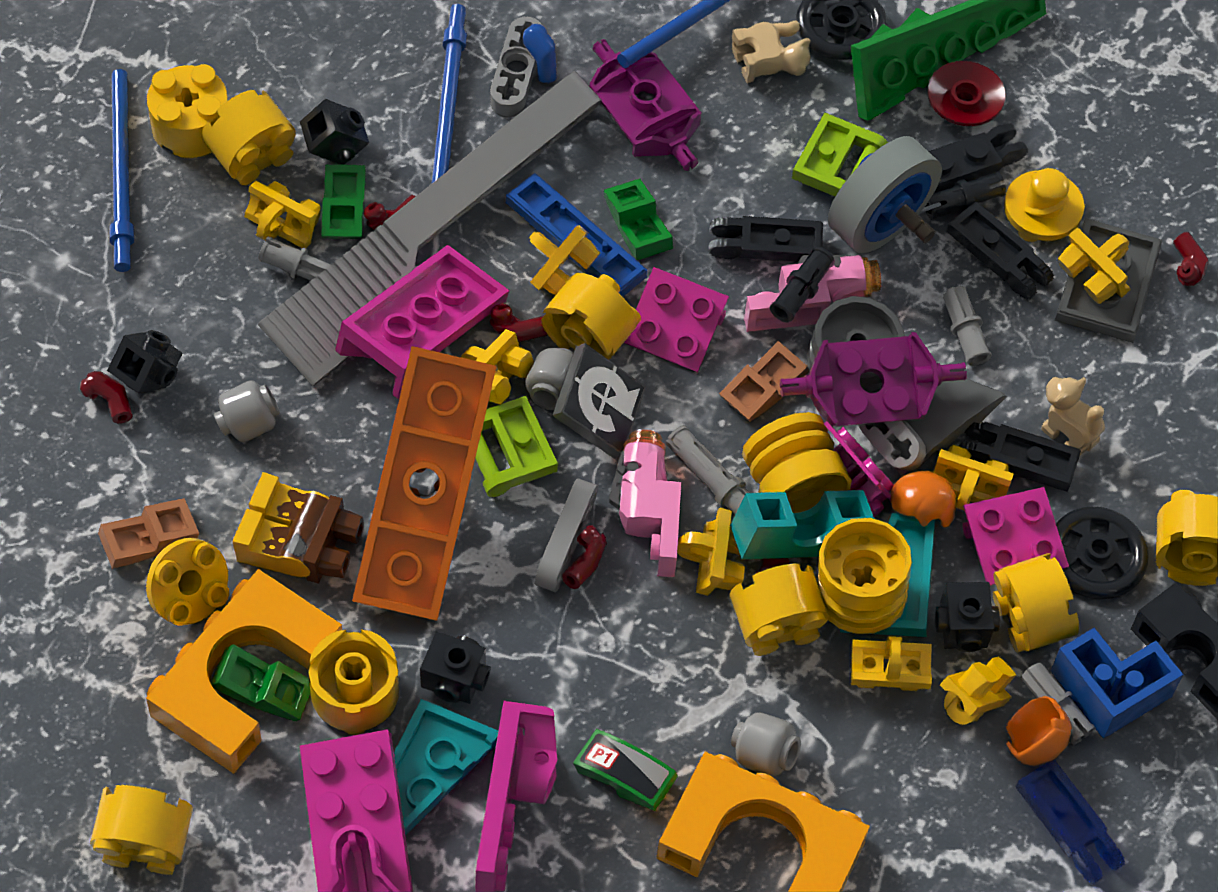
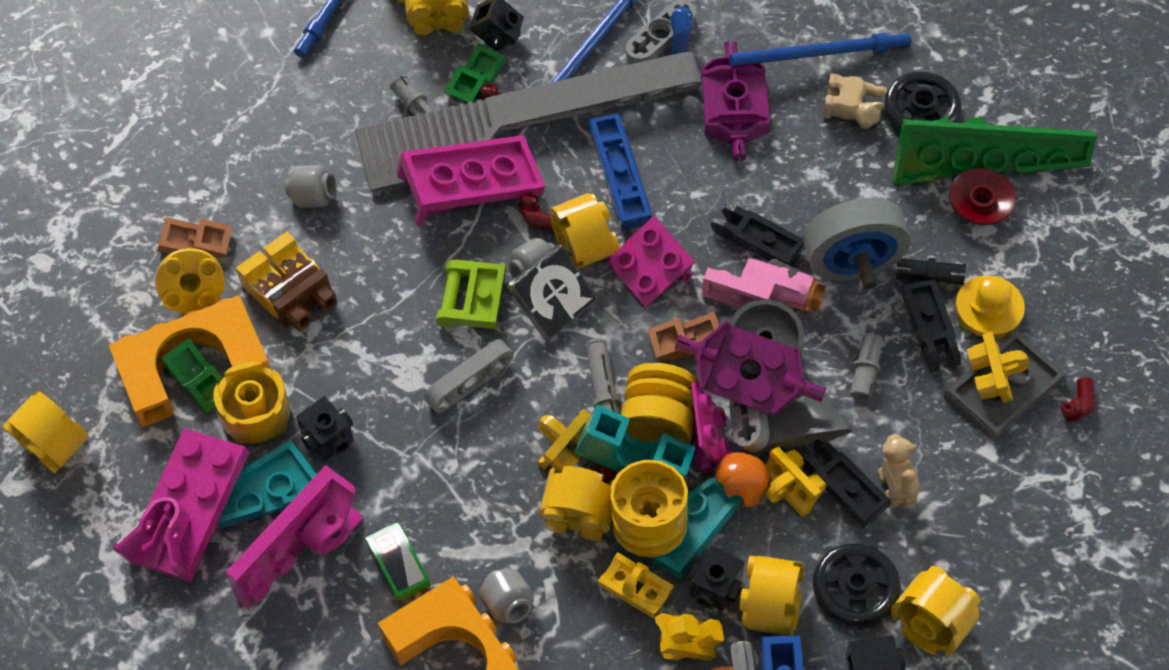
camera: 35 degrees right, 0 degrees up
dark red arm [80,371,133,424] -> none
black brick [107,330,183,393] -> none
yellow hips [244,180,321,248] -> none
orange plate [352,346,497,621] -> none
yellow hips [461,329,534,405] -> none
yellow hips [529,225,600,295] -> none
dark red arm [562,525,607,589] -> none
green slope [603,179,673,260] -> none
bright pink plate [609,430,681,577] -> none
black pin [770,247,835,323] -> none
lime plate [792,112,888,197] -> none
black hinge [928,123,1028,194] -> none
dark pink hinge [963,487,1069,586] -> none

